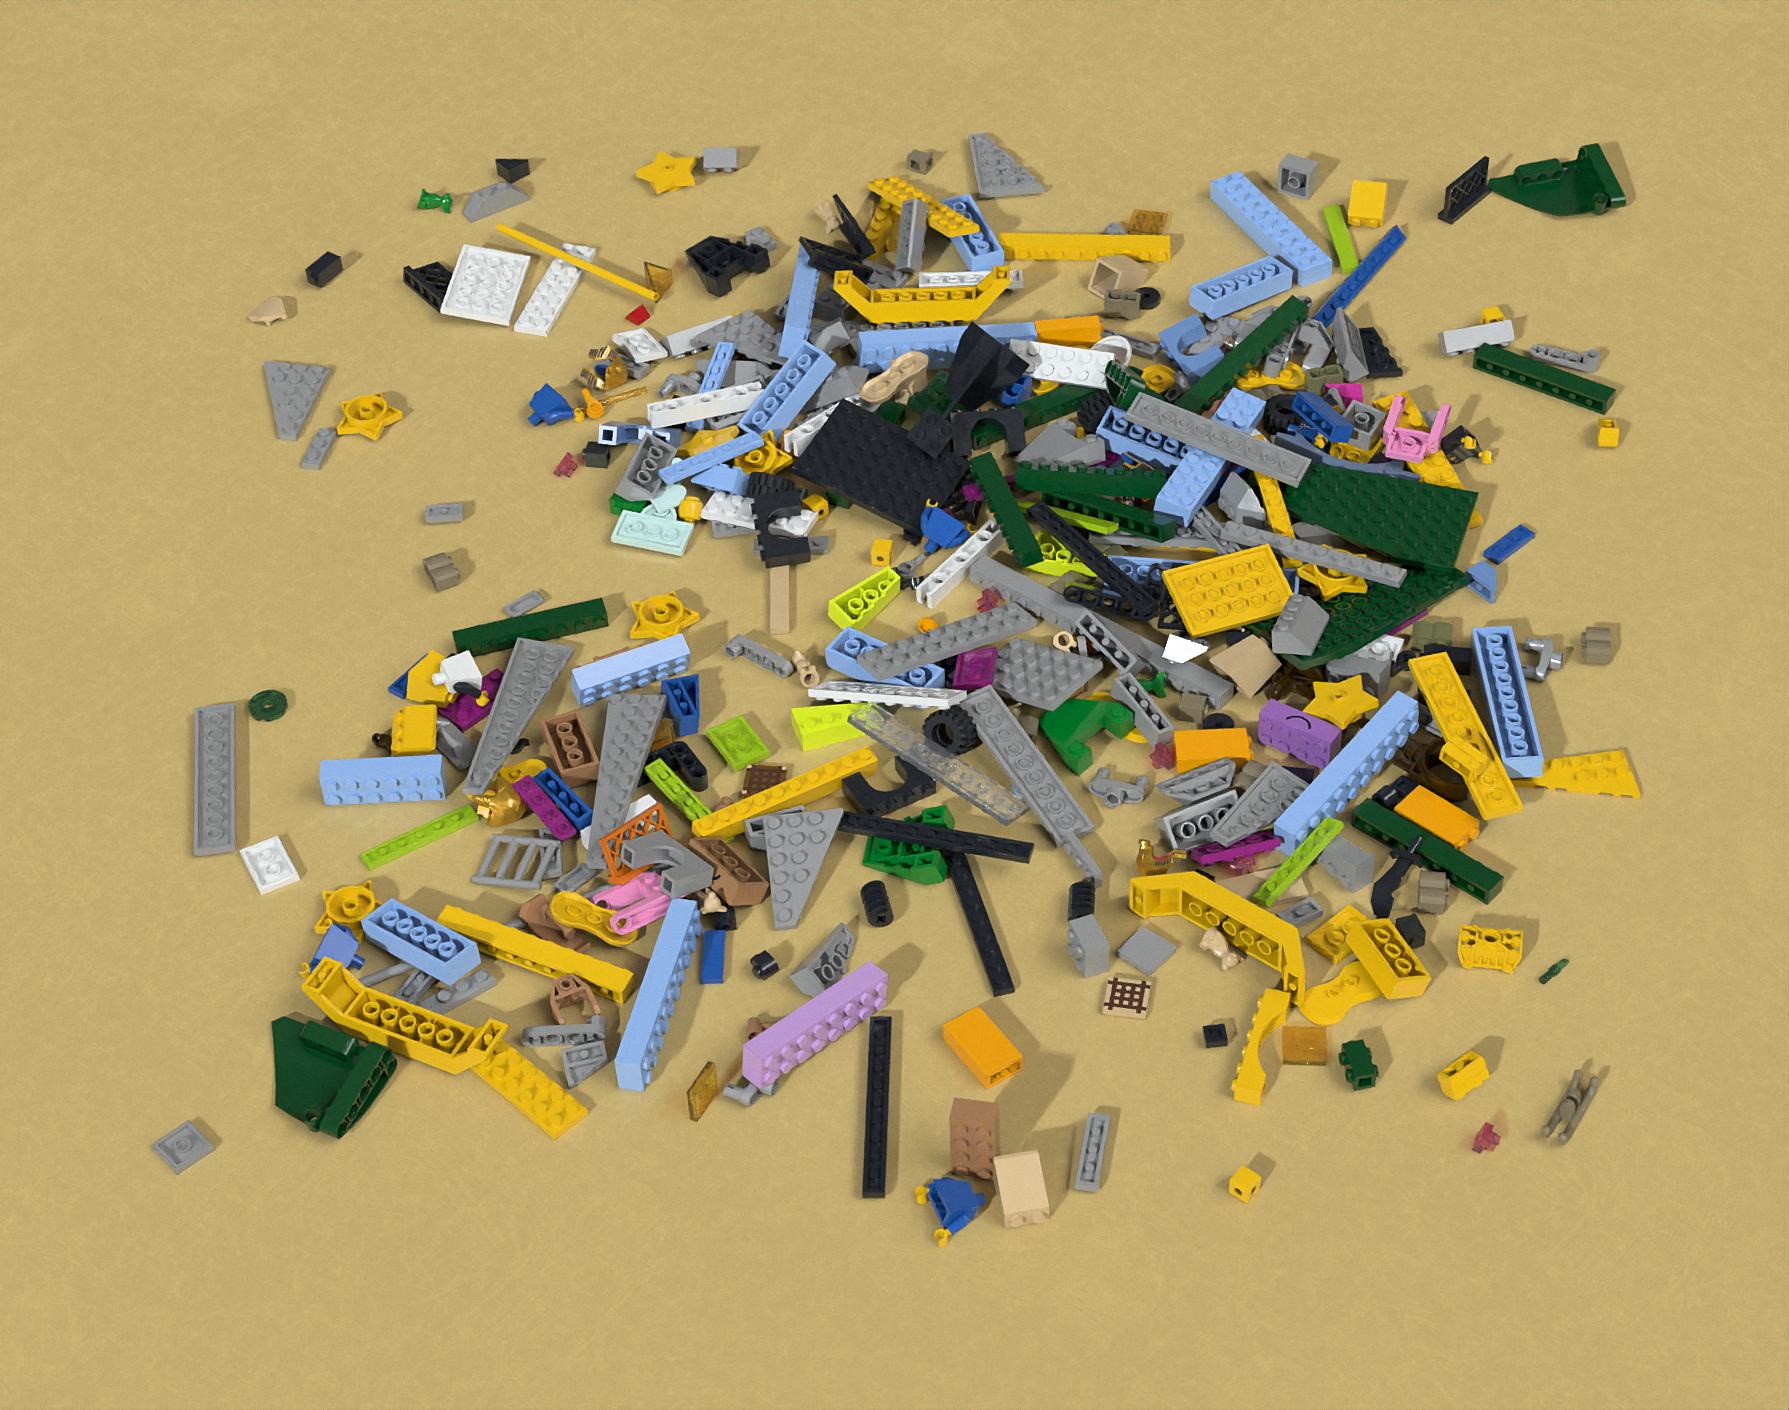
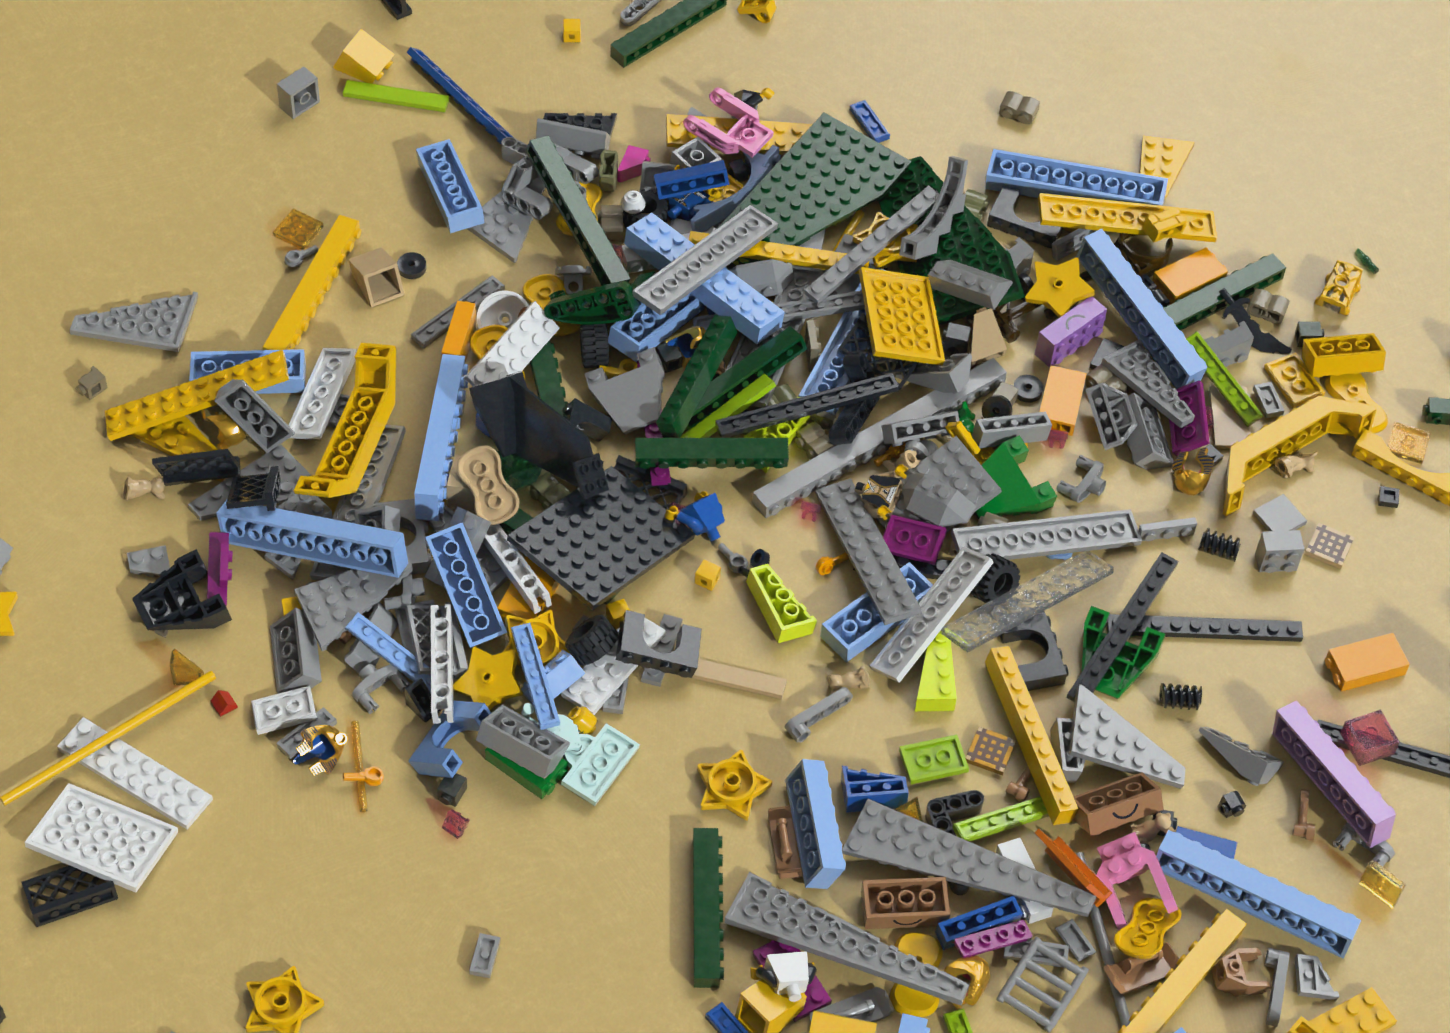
camera: 80 degrees left, 10 degrees up
dark tan brick [422,552,460,592] -> none
light grey tile [503,590,545,617] -> none
blue torso [527,383,585,427] -> none
light grey arch [620,830,714,899] -> none
black piece [903,529,918,546] -> none
white piece [916,519,1006,609] -> none
dark tan brick [1104,290,1141,319] -> none
medium blue arch [1158,313,1225,386] -> none
light blue brick [1210,171,1332,287] -> none
dark tan plate [1222,335,1236,356] -> none
black plate [1390,650,1416,677] -> none
brick [1438,319,1515,357] -> none
medium blue slope [1466,560,1496,604] -> none
light grey connector [1521,638,1563,682] -> none
none -> magenta bracket [207,532,233,606]
none -> white cone [621,190,645,214]
none -> dark tan plate [805,320,821,372]
none -> torso [855,464,908,520]
none -> light grey arch [899,156,968,260]
none -> light grey wedge [902,473,977,527]
none -> yellow plate [945,421,981,455]
none -> black piece [982,395,1013,418]
none -> clear pink piece [1340,709,1400,766]

